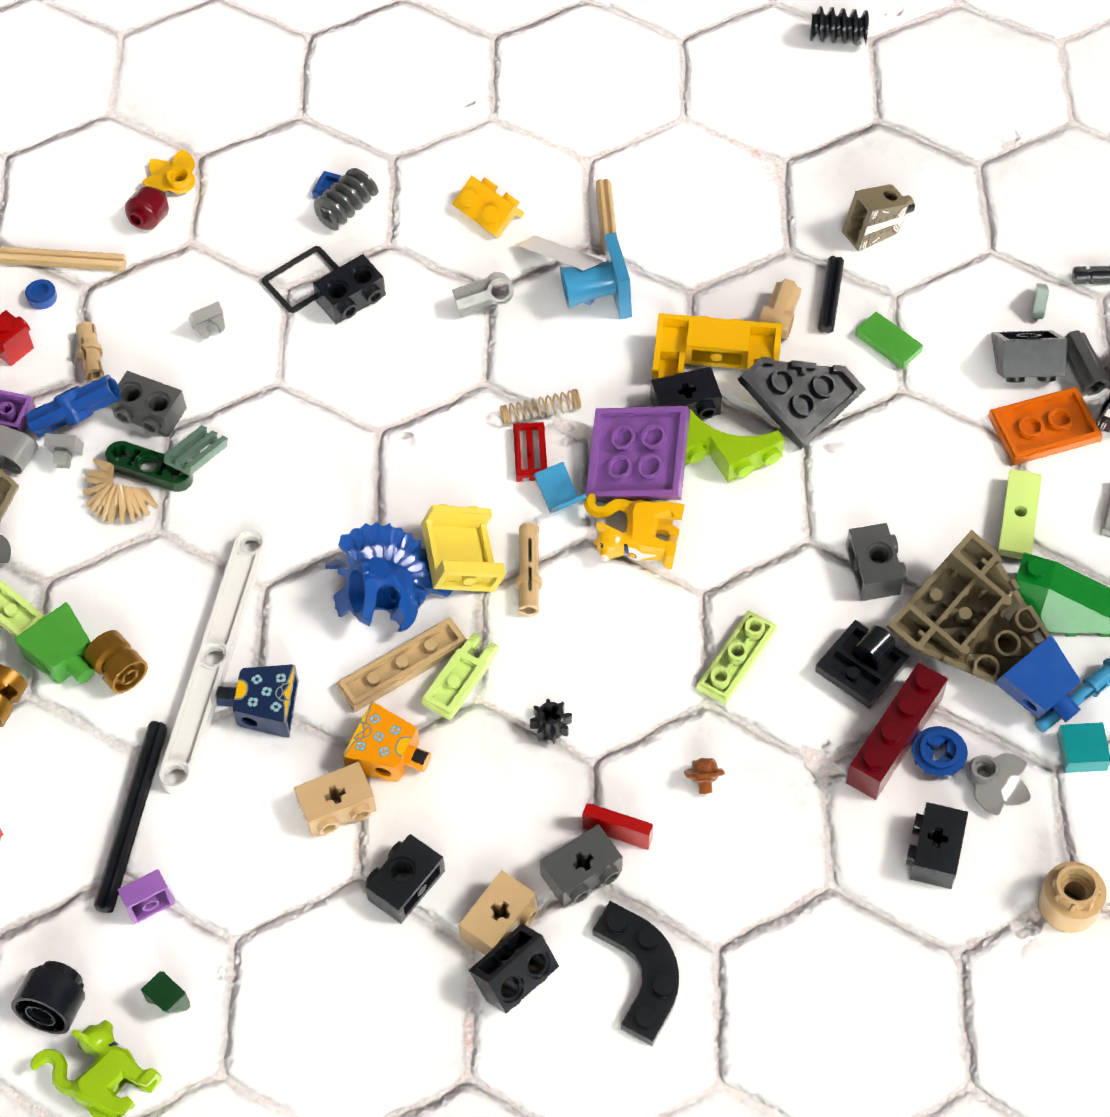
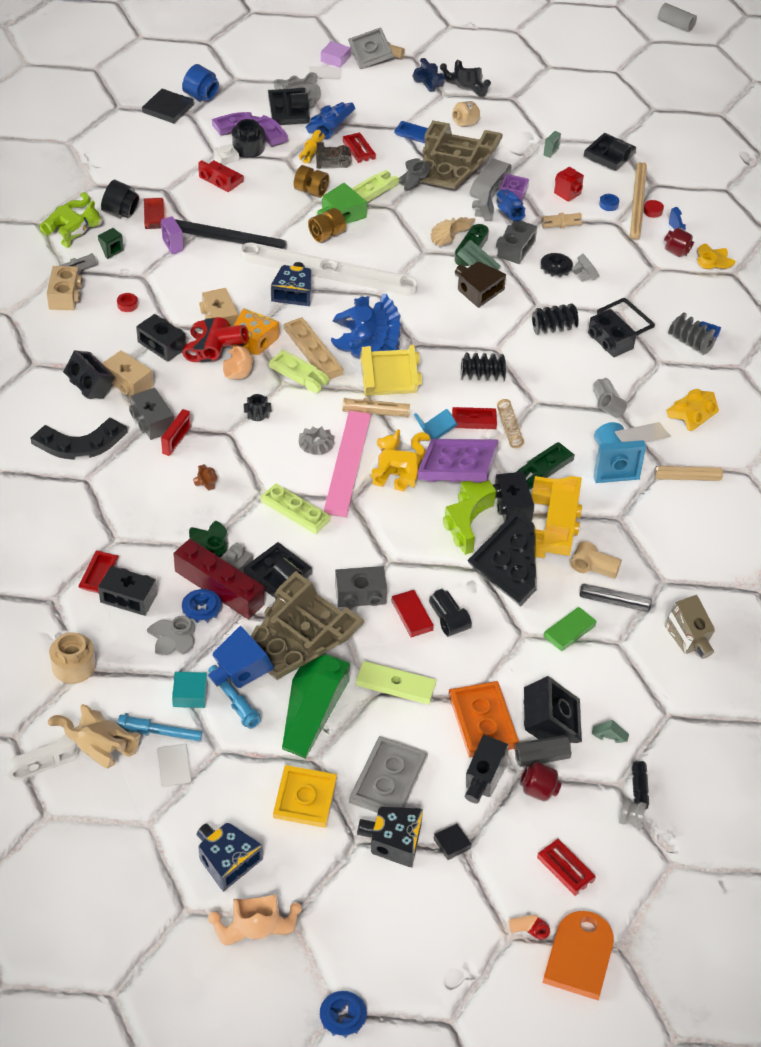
camera: 90 degrees right, 10 degrees down
none -> tan brick [46,266,83,311]
none -> light grey pin [59,253,97,273]
none -> red tile [78,550,119,594]
none -> red tile [117,293,138,312]
none -> clear red tile [143,198,165,229]
none -> red connector [182,317,249,362]
none -> dark green plate [189,521,227,556]
none -> light grey tile [221,542,253,572]
none -> light nougat hair [223,346,253,380]
none -> light grey gear [298,425,334,455]
none -> bright pink tile [324,411,371,517]
none -> red tile [391,590,434,638]
none -> black piece [429,588,472,637]
none -> dark brown torso [454,262,506,308]
none -> black piece [460,352,506,381]
none -> dark green hinge [517,442,575,489]
none -> black piece [532,303,579,335]
none -> black gear [541,253,573,278]
none -> red tile [643,200,664,218]
none -> blue tile [668,207,686,231]

